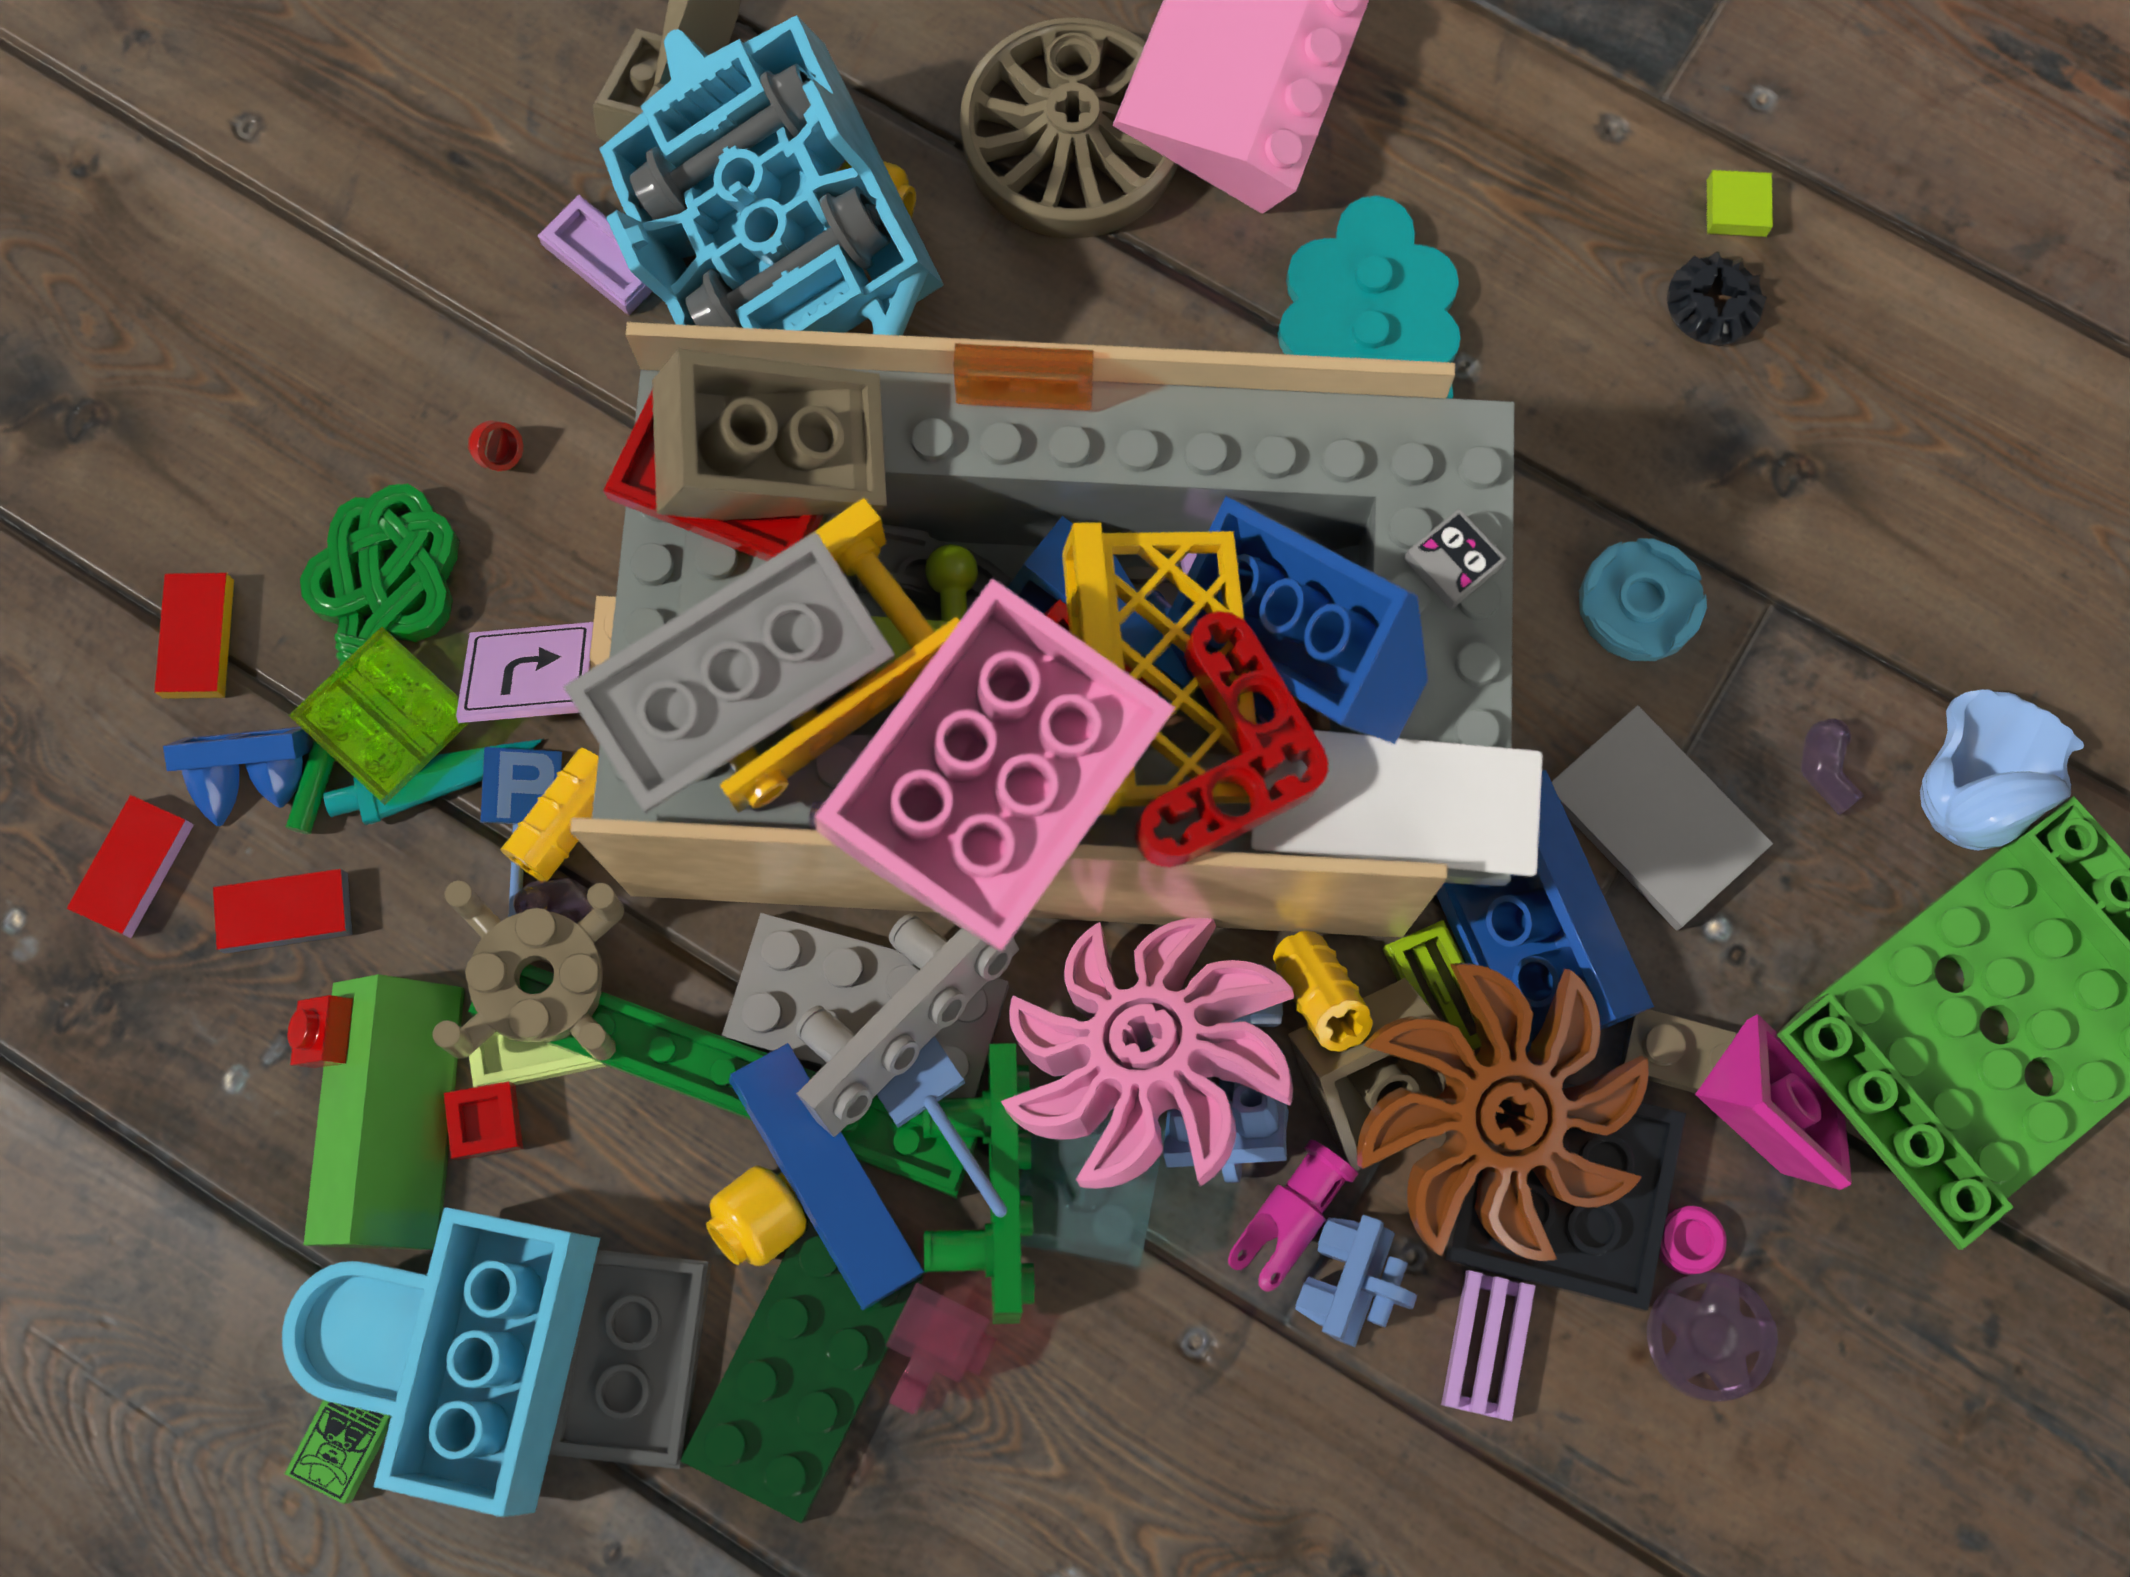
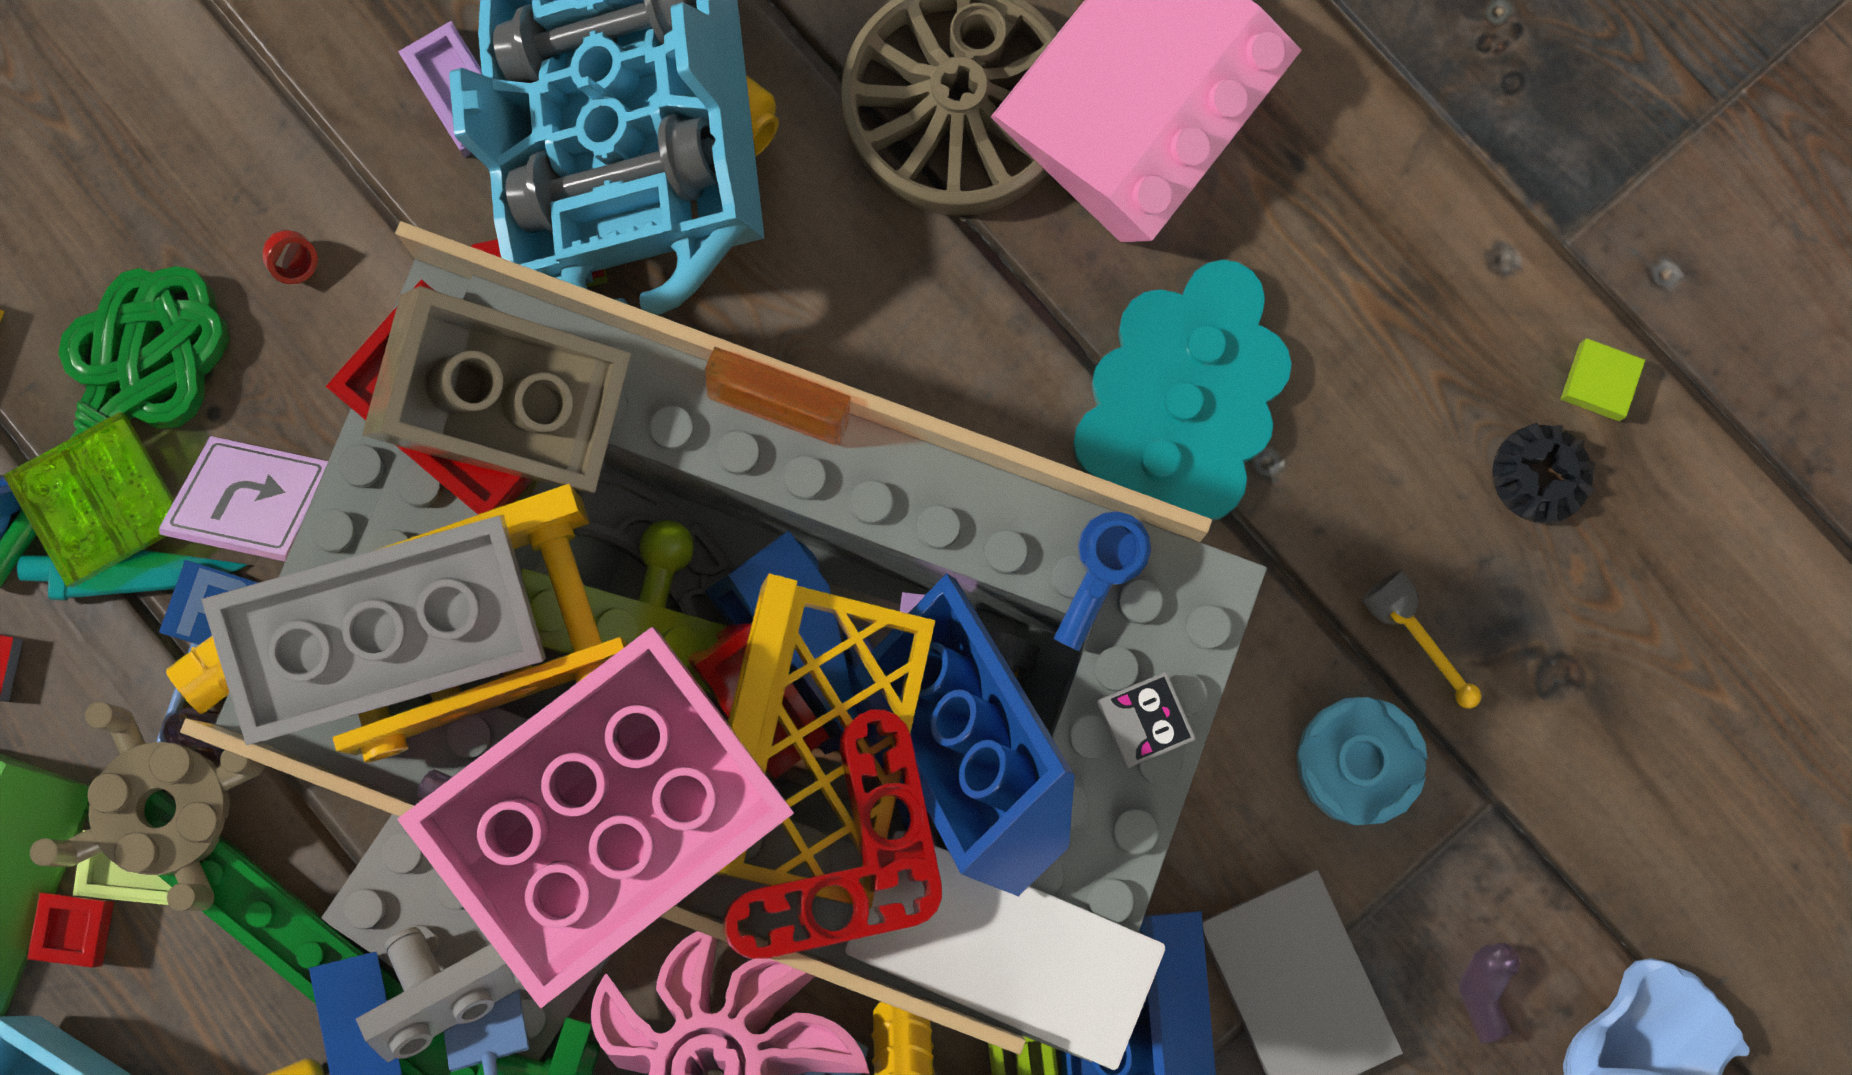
camera: 15 degrees right, 5 degrees up
none -> blue plate [1053,511,1151,651]
none -> hinge [1361,569,1481,709]

